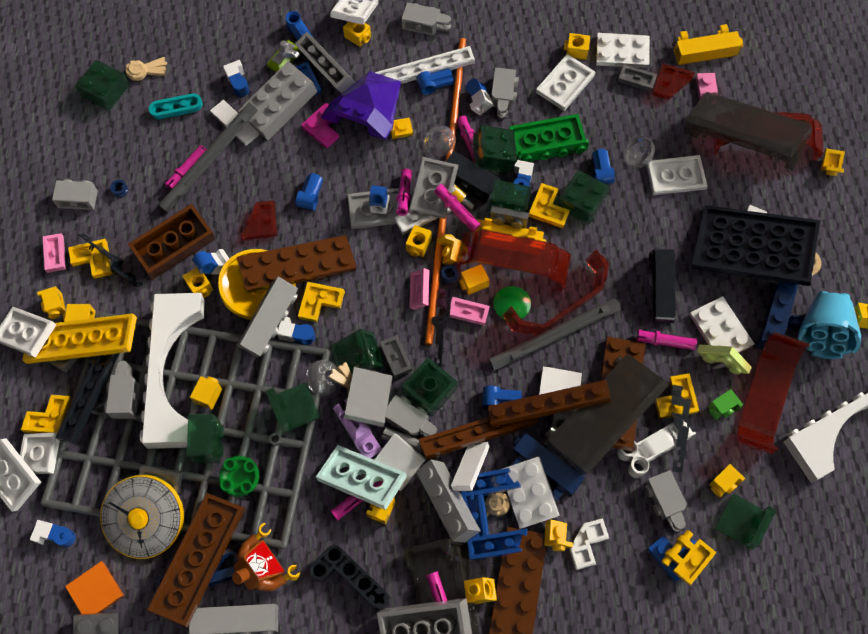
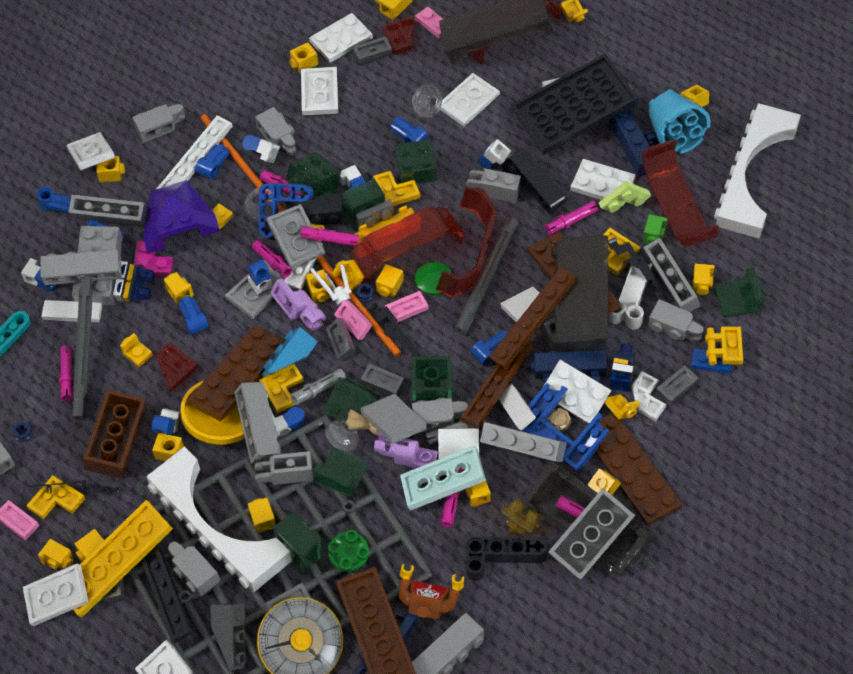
camera: 40 degrees left, 10 degrees down
yellow plate [21,395,72,433] -> none
piece [267,40,302,72] -> none
green bracket [509,114,589,162] -> none
none -> light grey brick [41,249,122,285]
none -> clear blue hips [113,261,155,303]
none -> yellow bracket [120,333,153,368]
none -> yellow brick [164,272,194,305]
none -> dark grey slope [211,603,246,670]
none -> light grey hinge [254,451,313,485]
none -> blue beam [259,183,313,238]
none -> dark azure slope [261,327,318,377]
none -> lavender plate [270,278,327,331]
none -> light grey pin [290,369,346,405]
none -> white plant [311,265,352,306]
none -> flat silver plate [326,317,355,361]
none -> light grey hinge [466,169,521,203]
none -> white leg [478,139,511,169]
none -> clear yellow hips [501,499,541,536]
none -> clear blue hips [610,344,636,392]
none -> light grey brick [643,238,701,312]
none -> flat silver plate [656,365,699,404]

